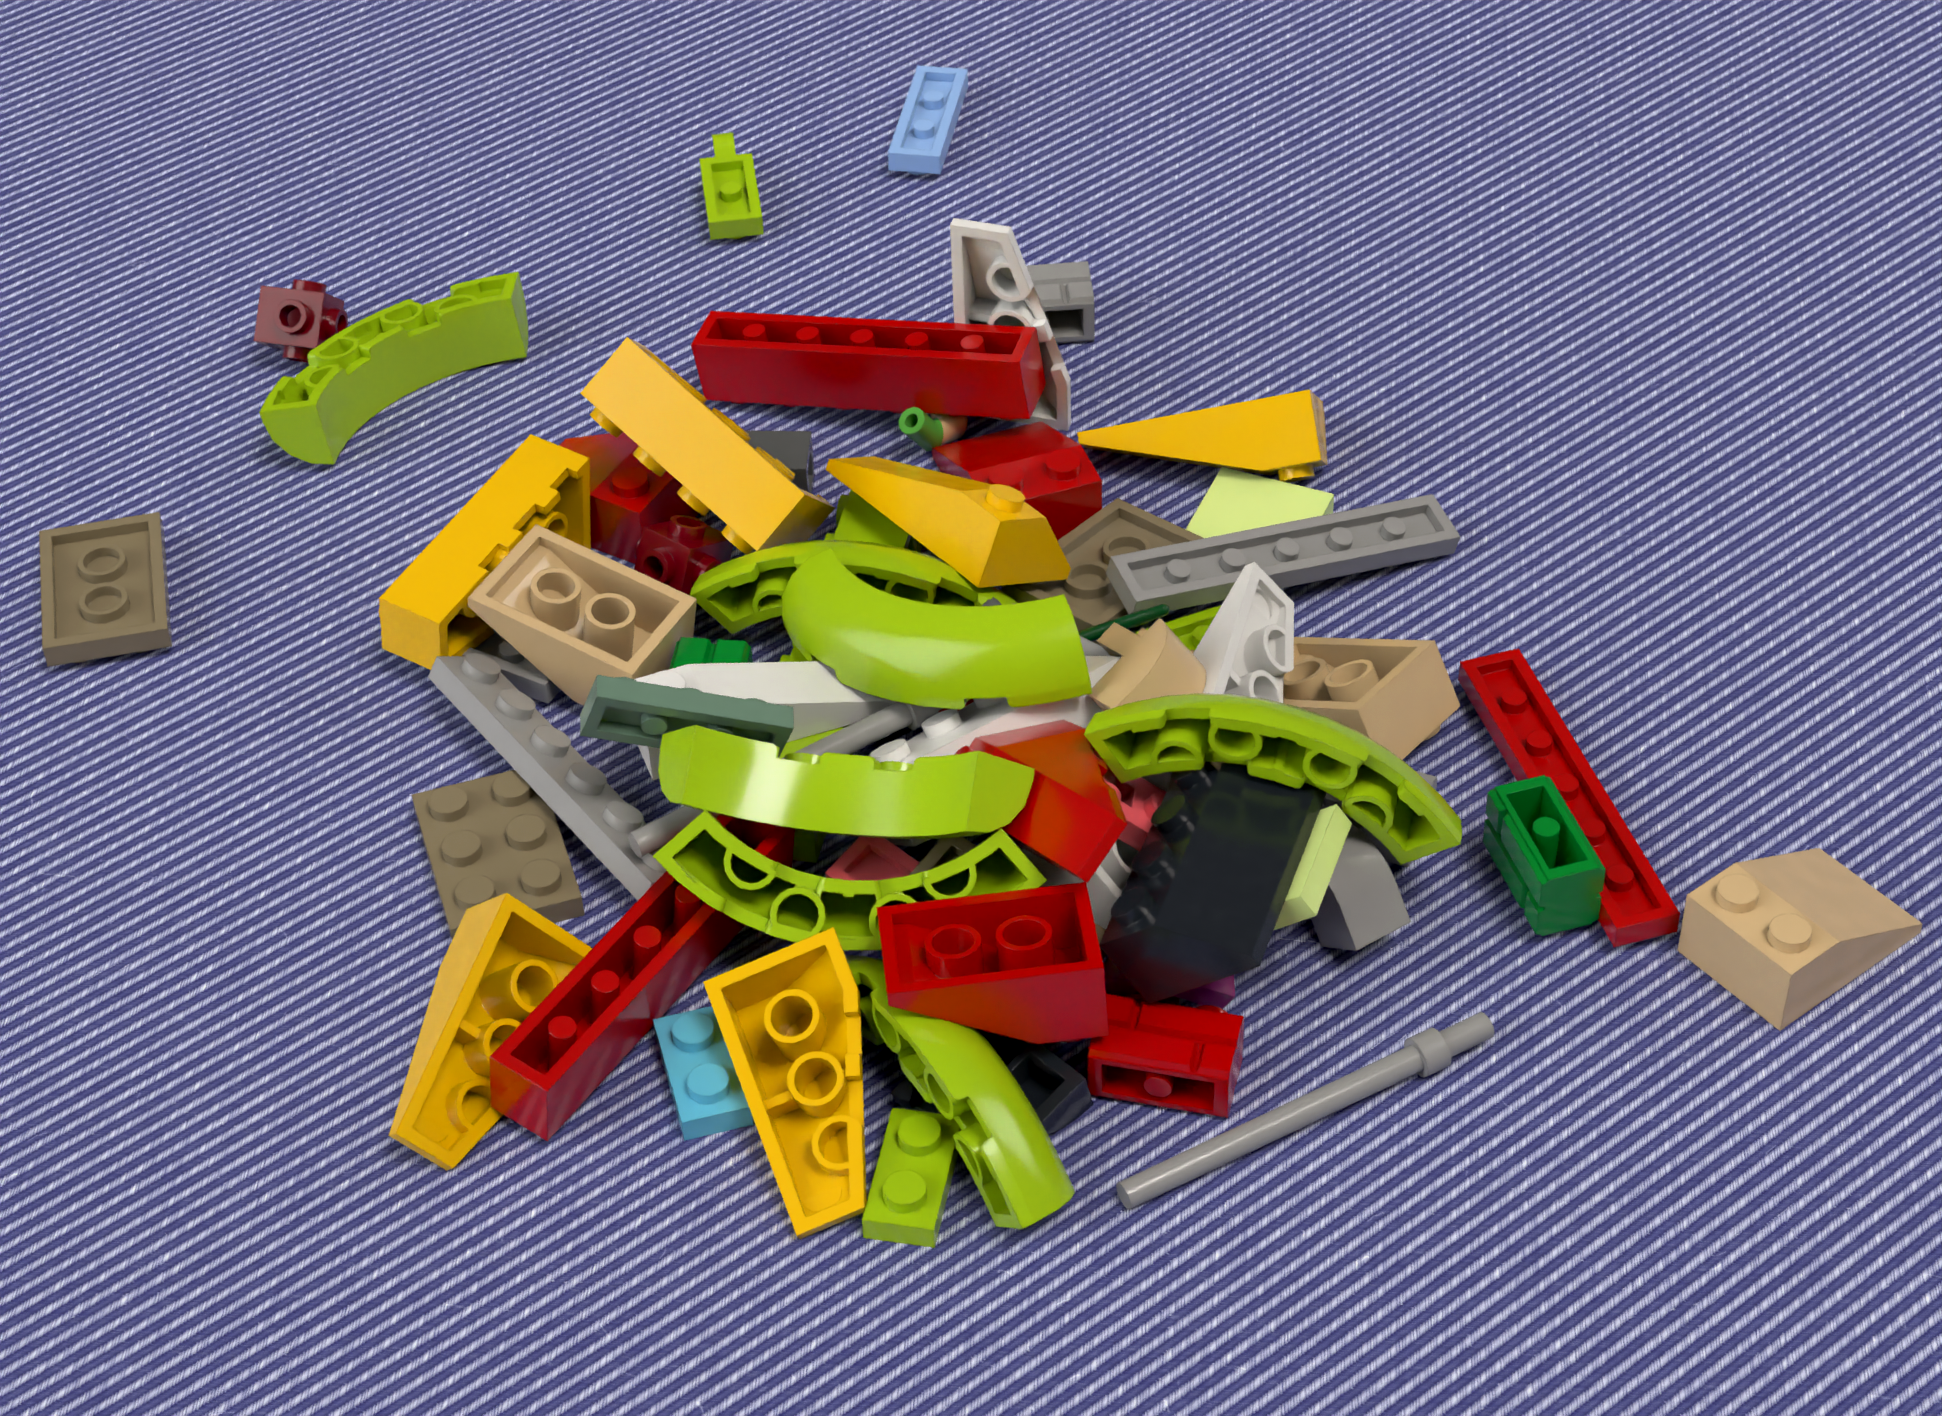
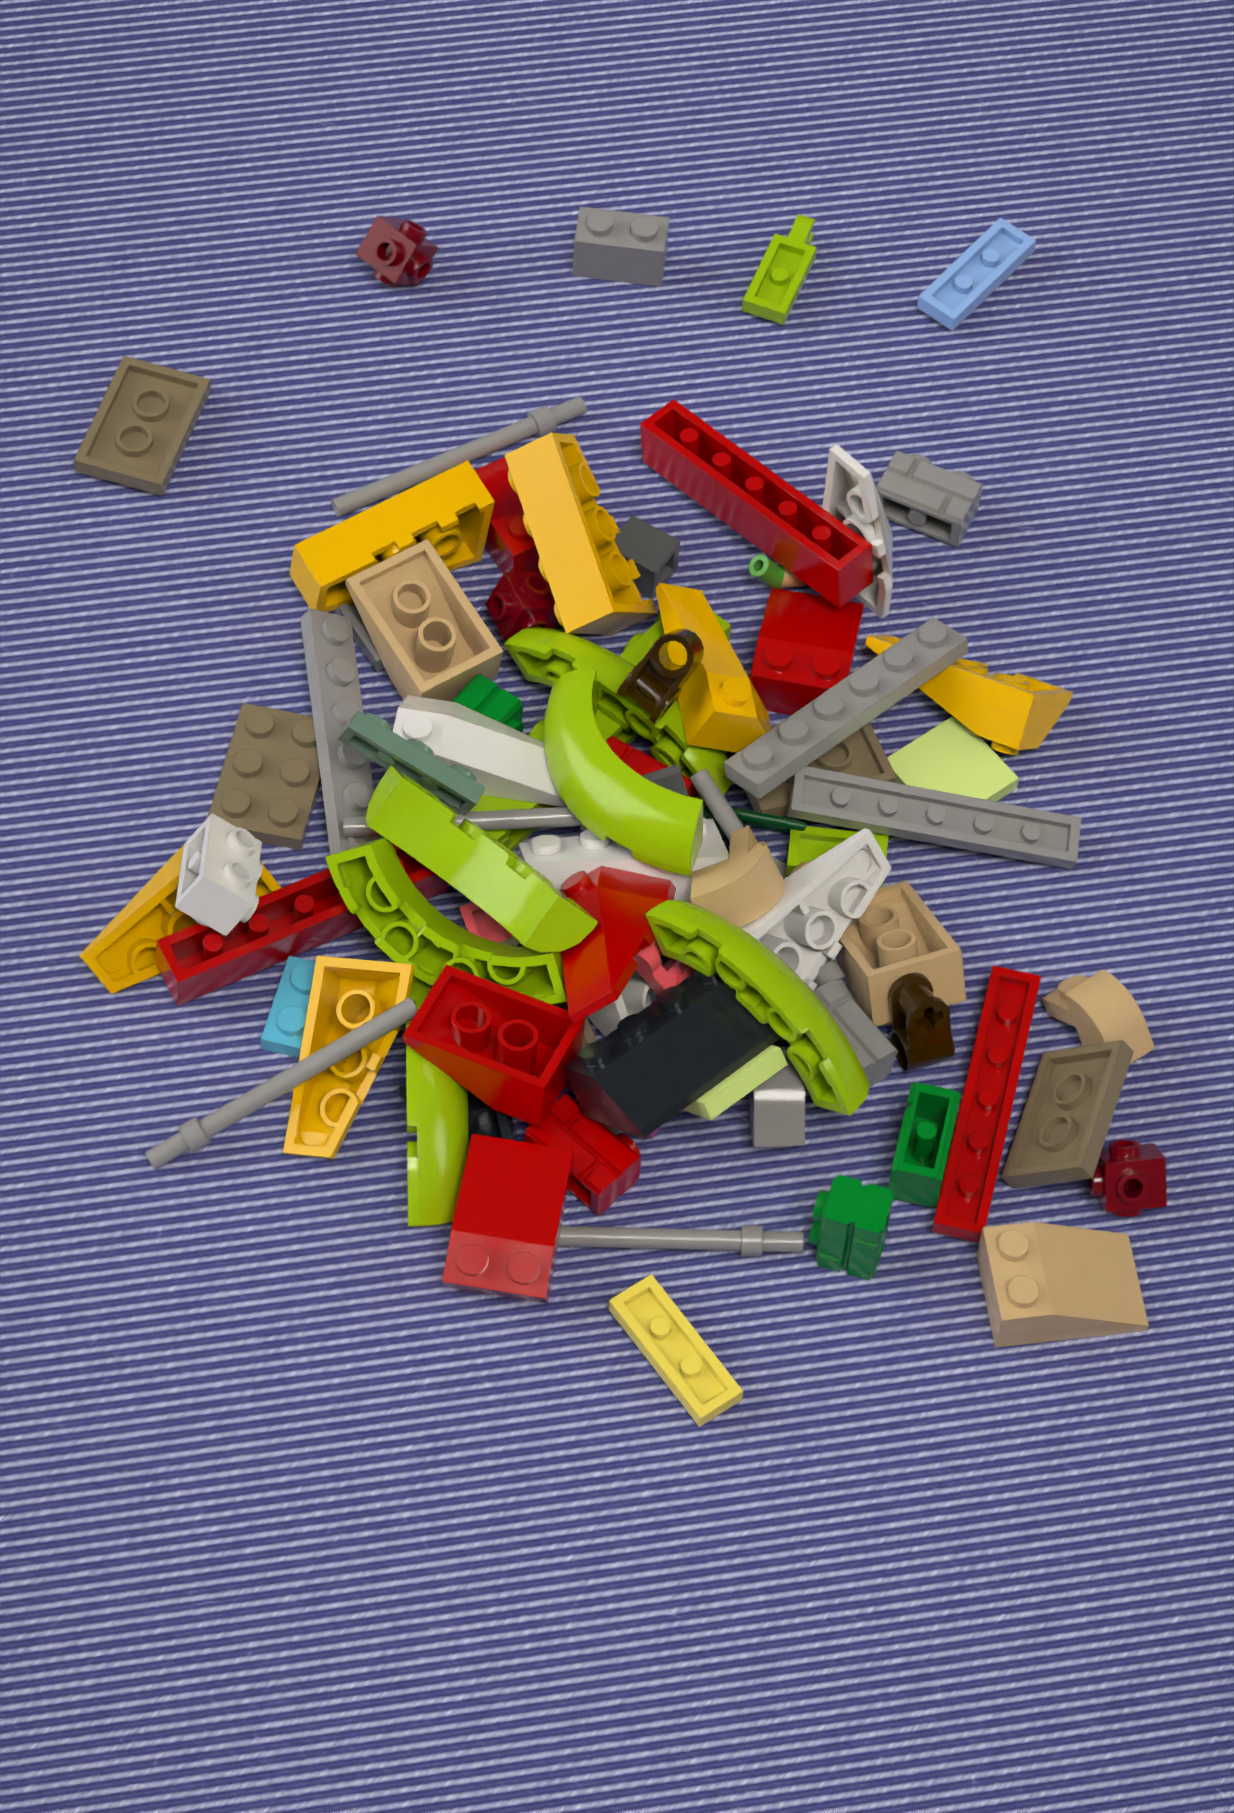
camera: 25 degrees right, 15 degrees up
lime brick [259,272,528,465] -> none
lime plate [862,1108,961,1248] -> none
none -> light grey bar [145,997,418,1170]
none -> white brick [175,813,263,936]
none -> light grey bar [331,396,587,517]
none -> red slope [442,1134,574,1304]
none -> light grey brick [573,206,670,287]
none -> light yellow plate [608,1274,743,1427]
none -> dark brown piece [616,629,704,724]
none -> light grey plate [724,617,968,799]
none -> green brick [808,1174,894,1281]
none -> dark brown piece [888,972,955,1073]
none -> dark tan plate [1001,1040,1134,1188]
none -> tan brick [1042,969,1155,1064]
none -> dark red brick [1087,1139,1167,1217]

